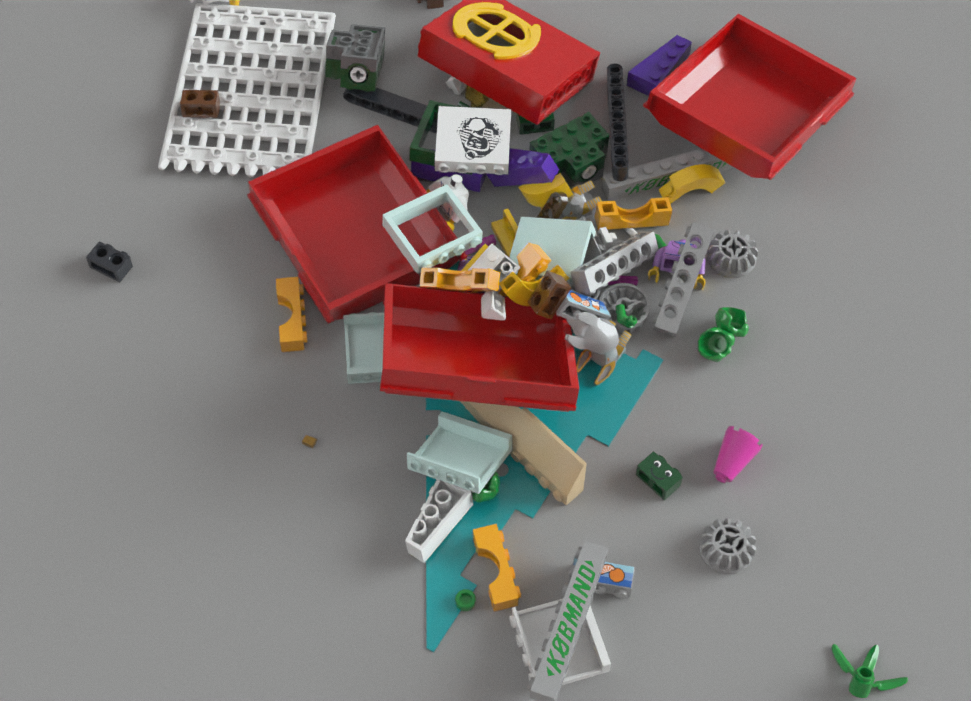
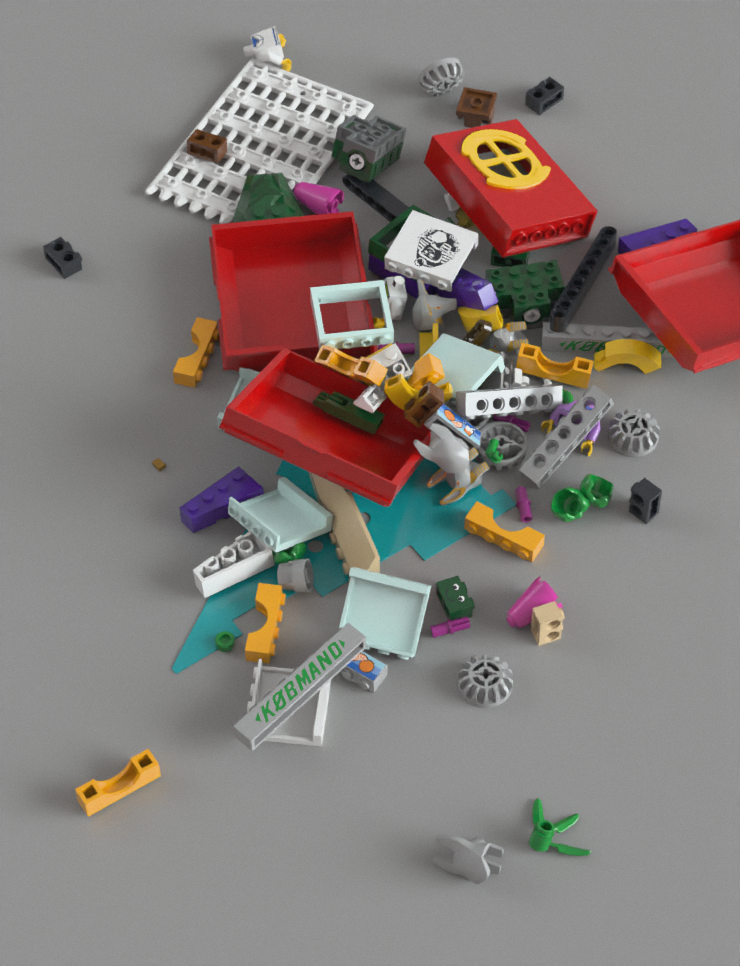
camera: 25 degrees right, 5 degrees down
none -> dark purple wedge [179,466,264,533]
none -> dark green wedge [233,173,303,223]
none -> light grey piece [277,558,313,593]
none -> dark pink cone [293,182,344,215]
none -> dark green hinge [313,391,385,435]
none -> light aqua panel [339,567,431,660]
none -> light grey piece [412,279,457,333]
none -> magenta axle [430,617,470,638]
none -> light orange arch [464,501,545,562]
none -> magenta axle [515,486,533,523]
none -> tan brick [531,601,564,646]
none -> black brick [629,477,662,524]

